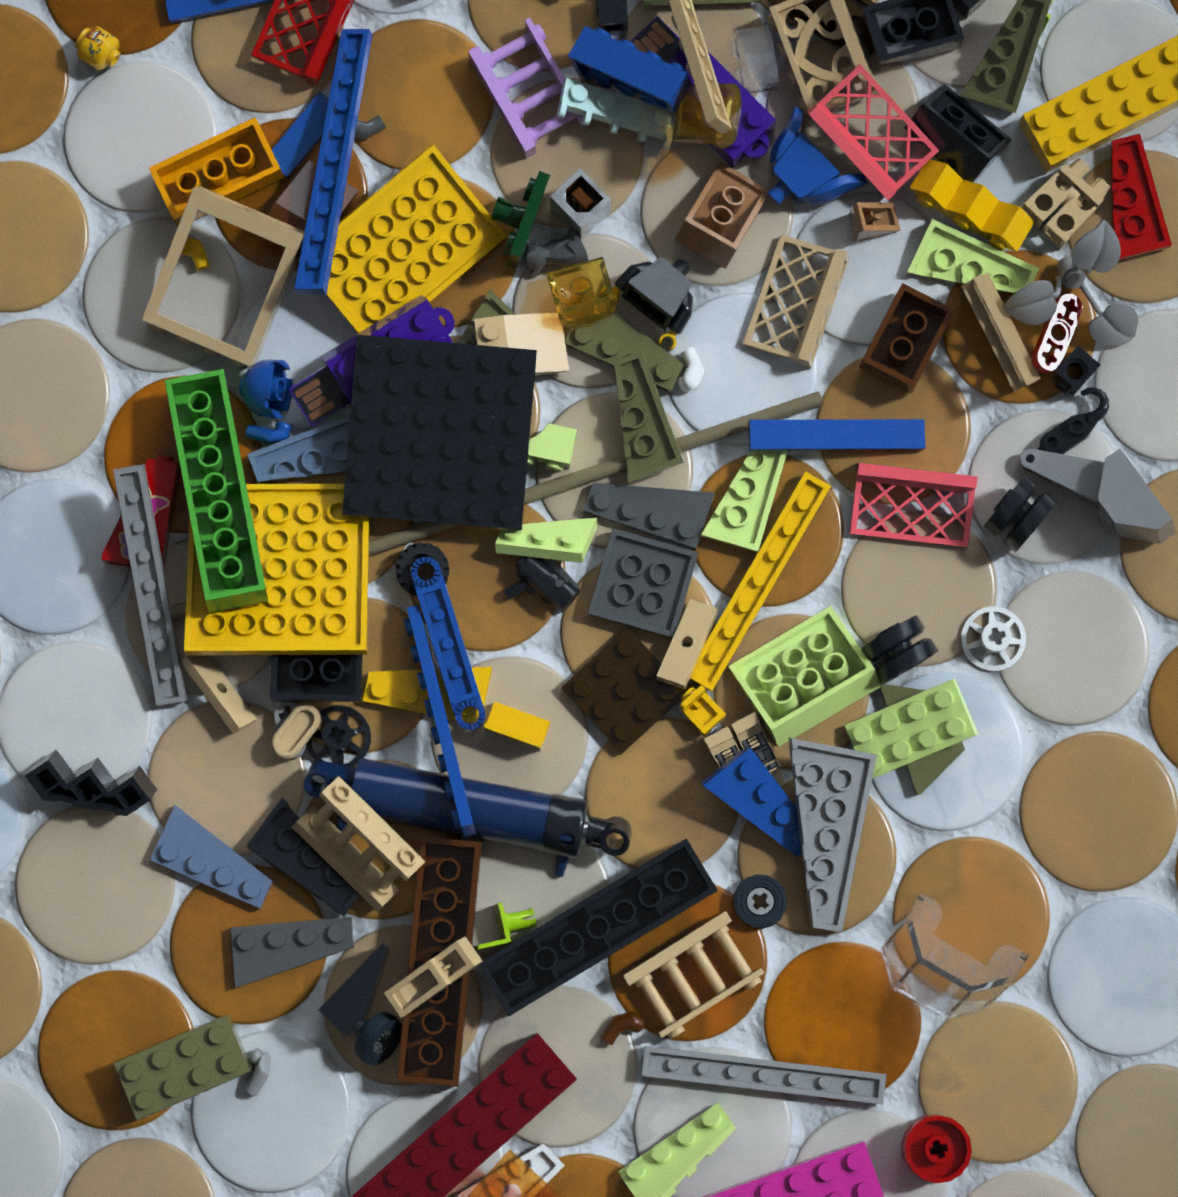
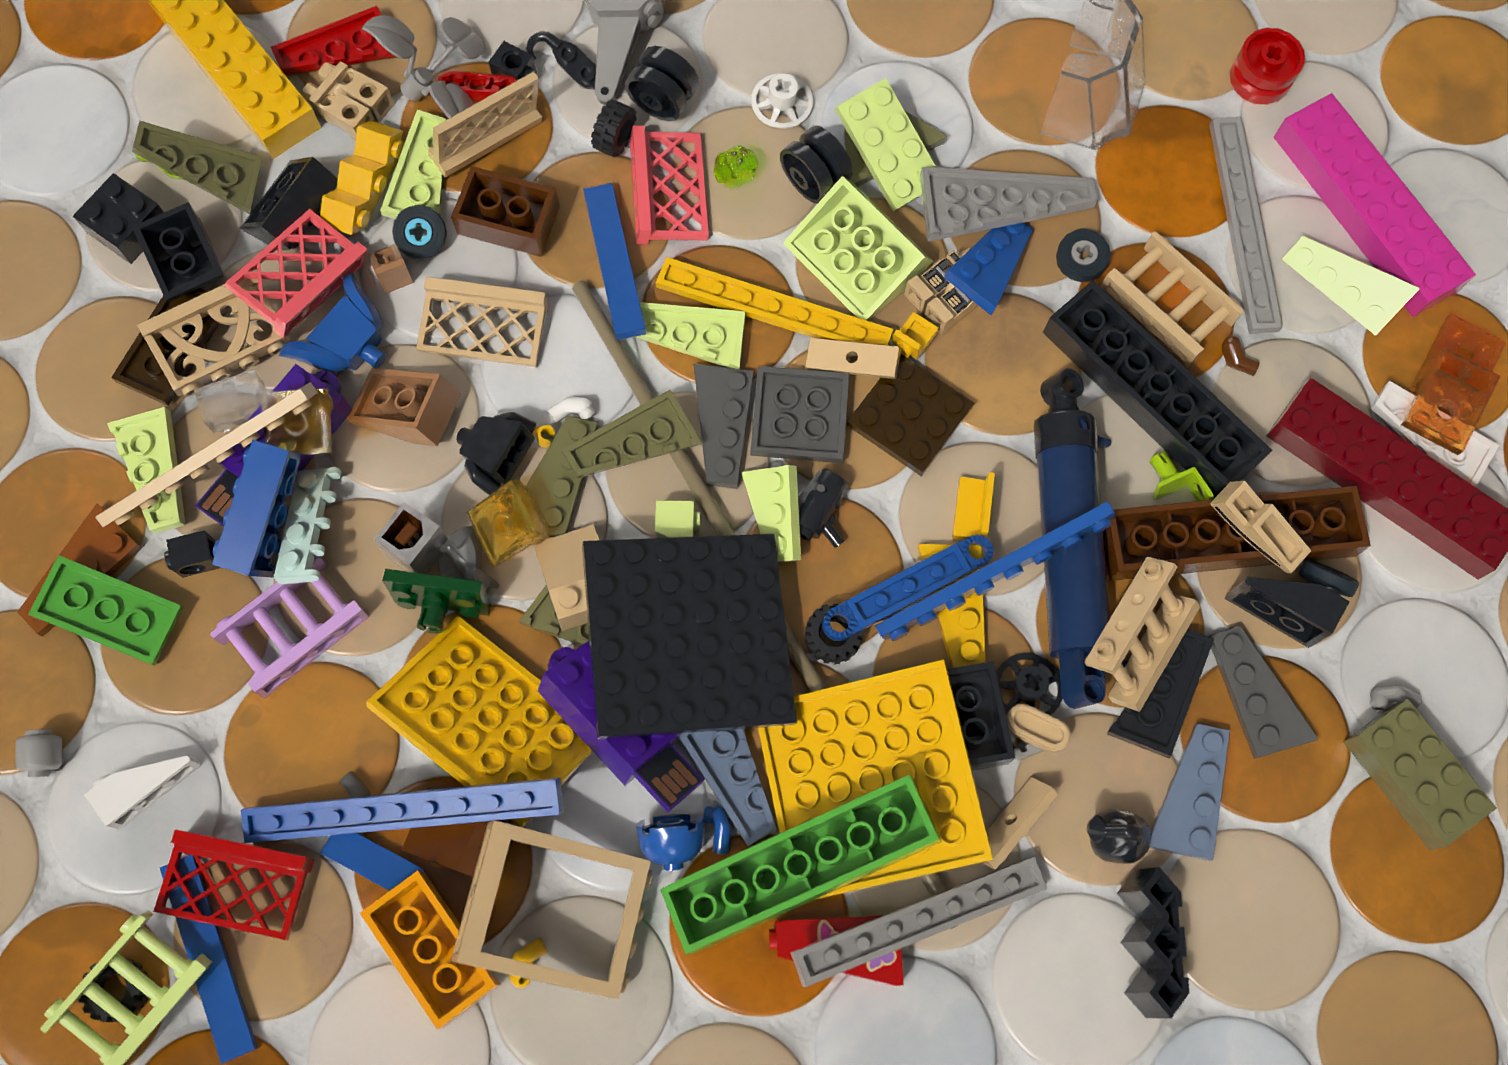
camera: 100 degrees left, 10 degrees down
none -> black bush [392,205,447,260]
none -> black tyre [591,99,637,158]
none -> clear neon green head [713,145,758,189]
none -> black piece [1086,809,1151,864]

